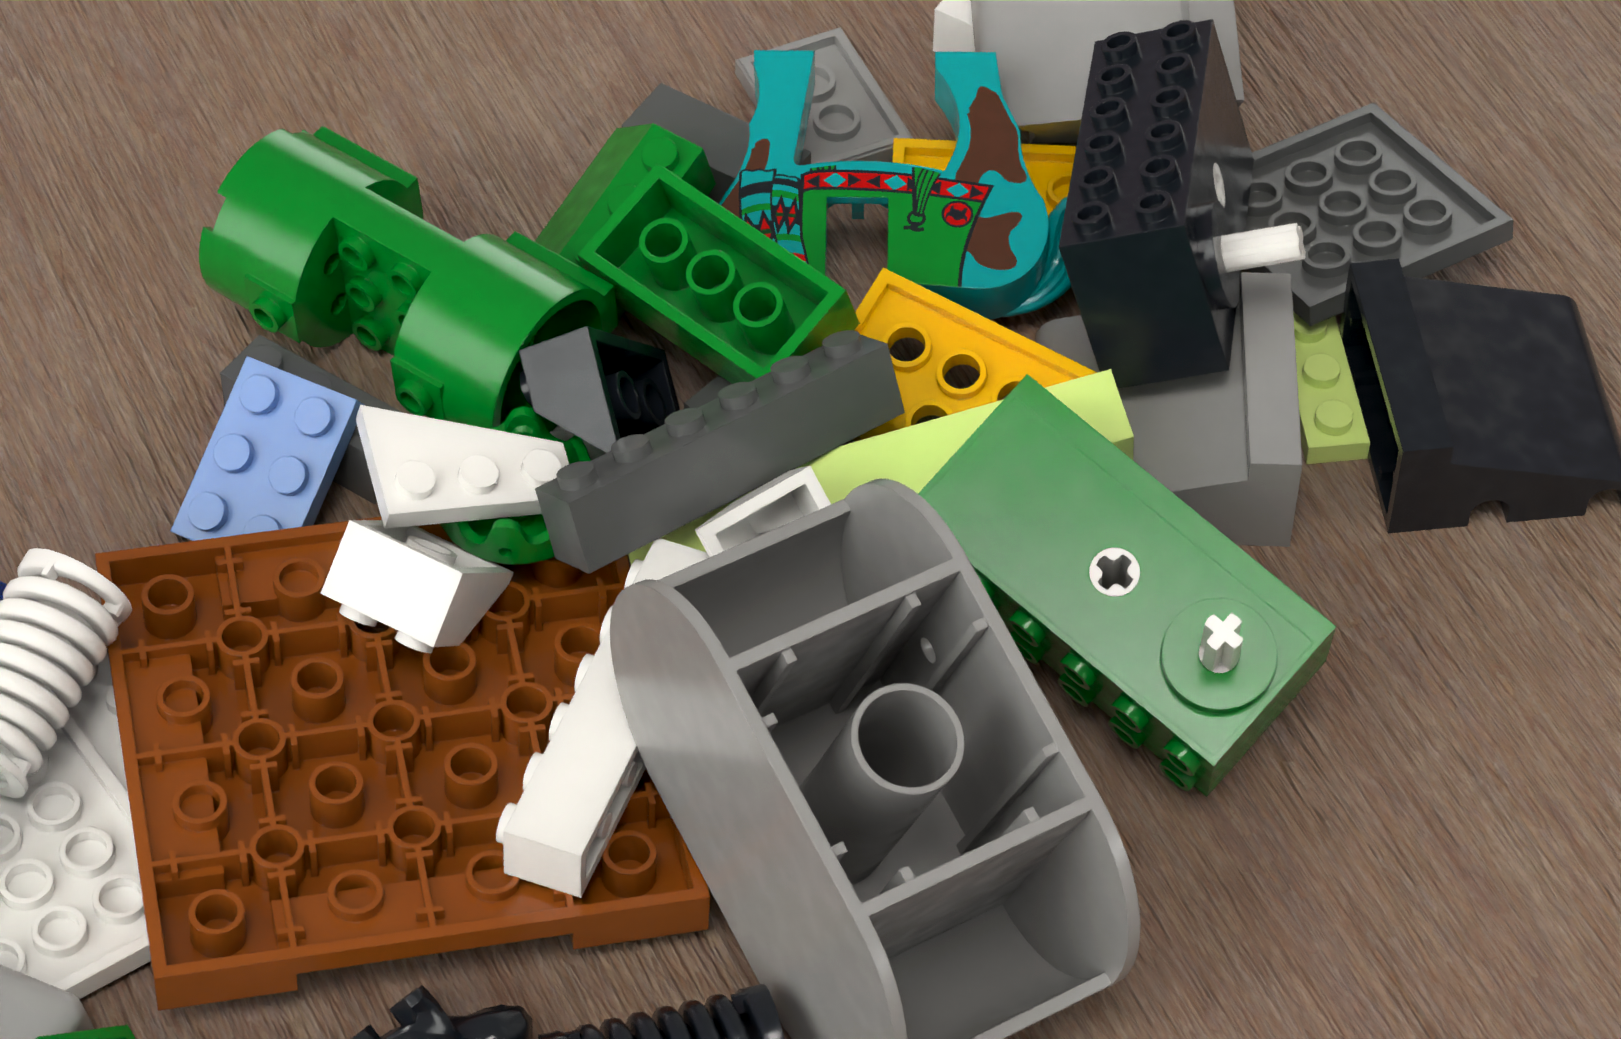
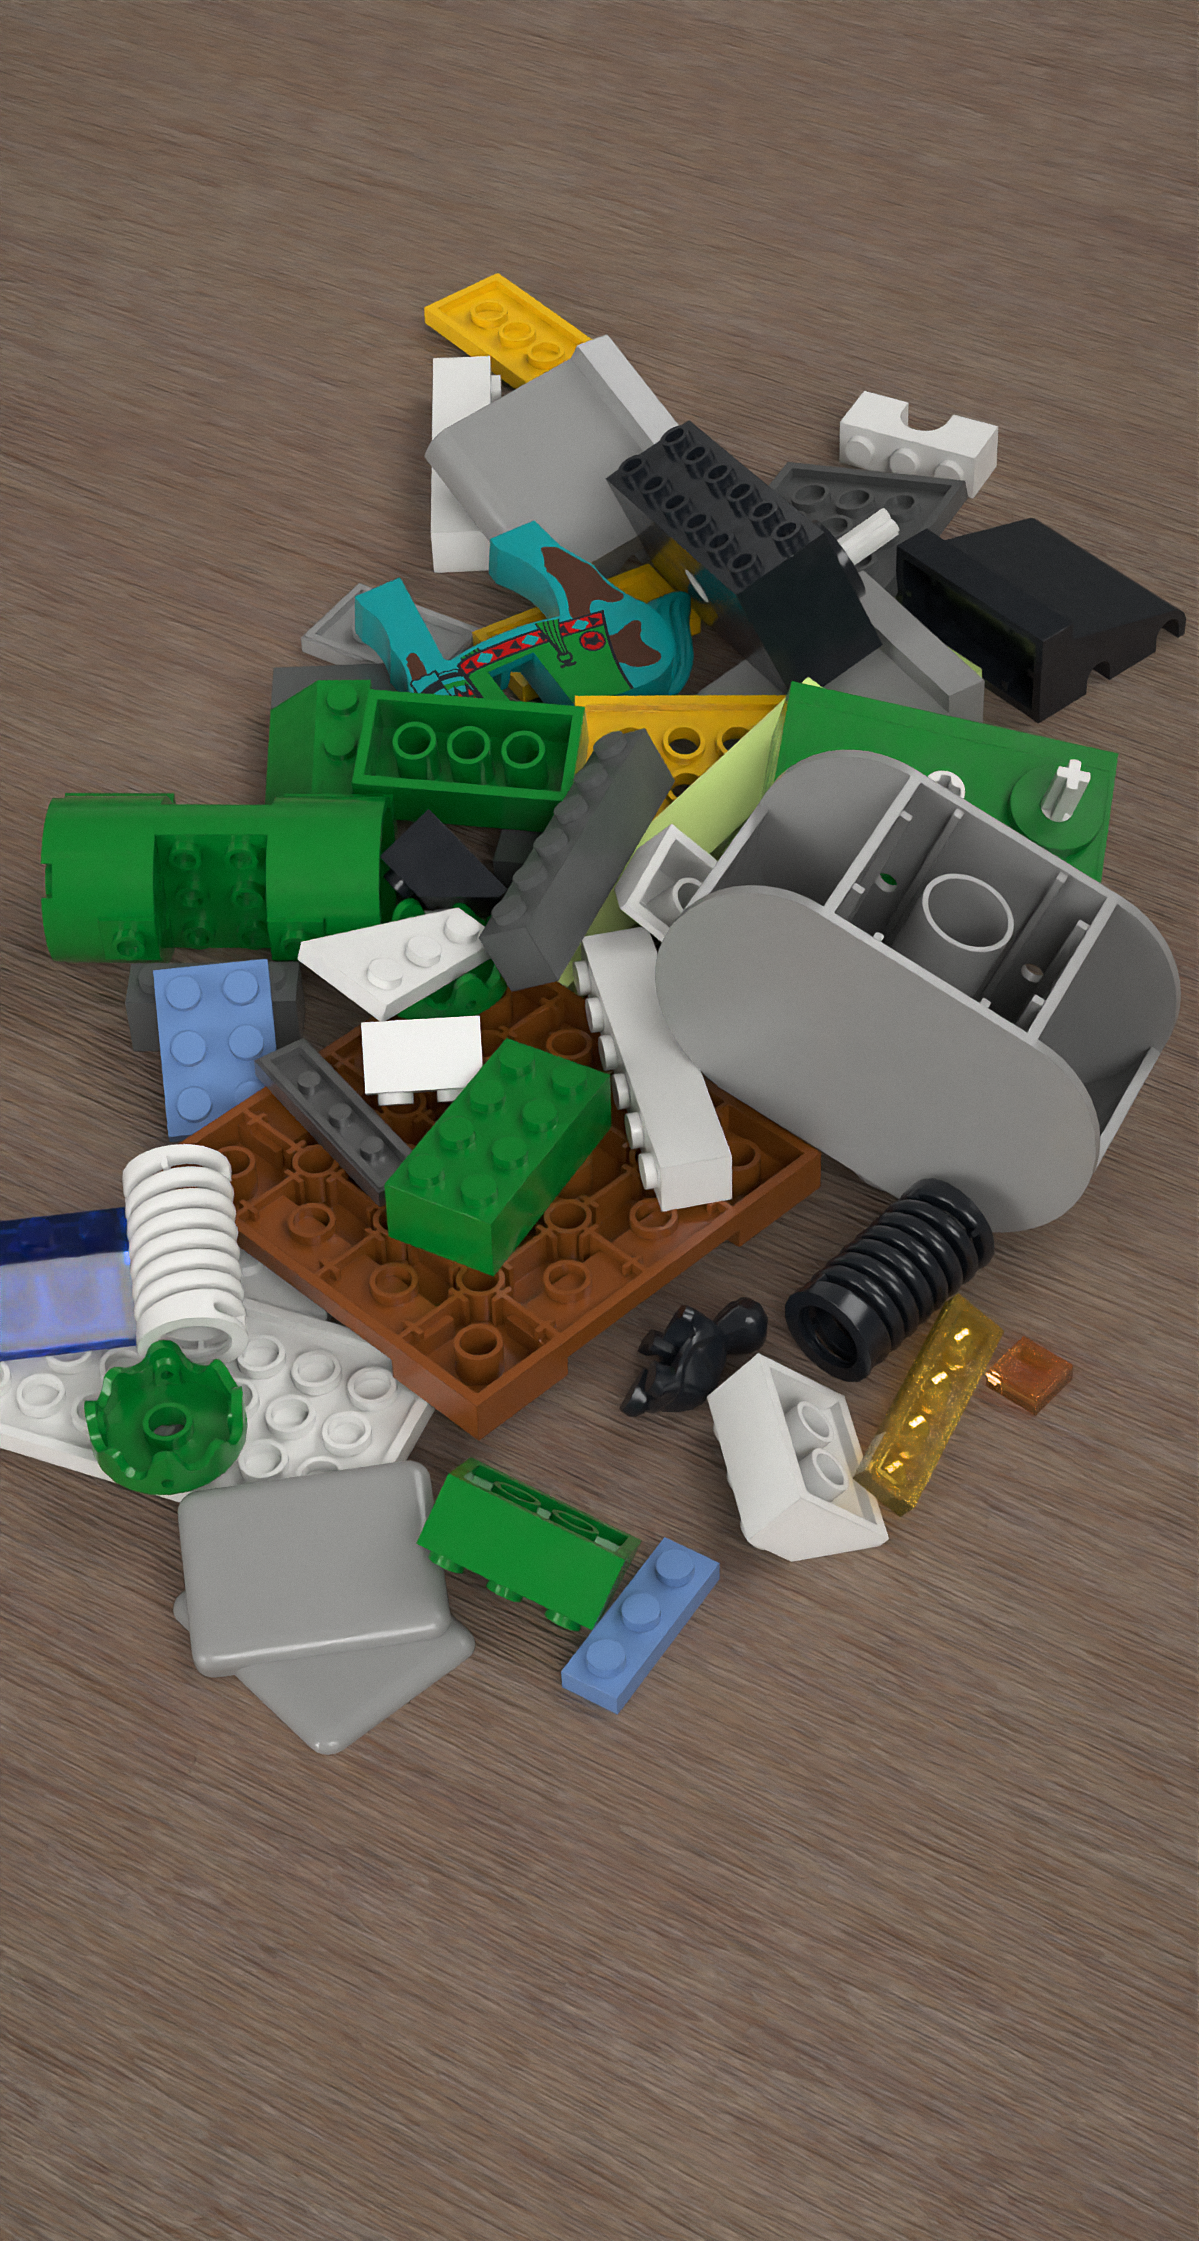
camera: 30 degrees left, 5 degrees down
none -> flat silver tile [254,1038,412,1207]
none -> green brick [384,1038,612,1277]
none -> white arch [839,391,998,498]

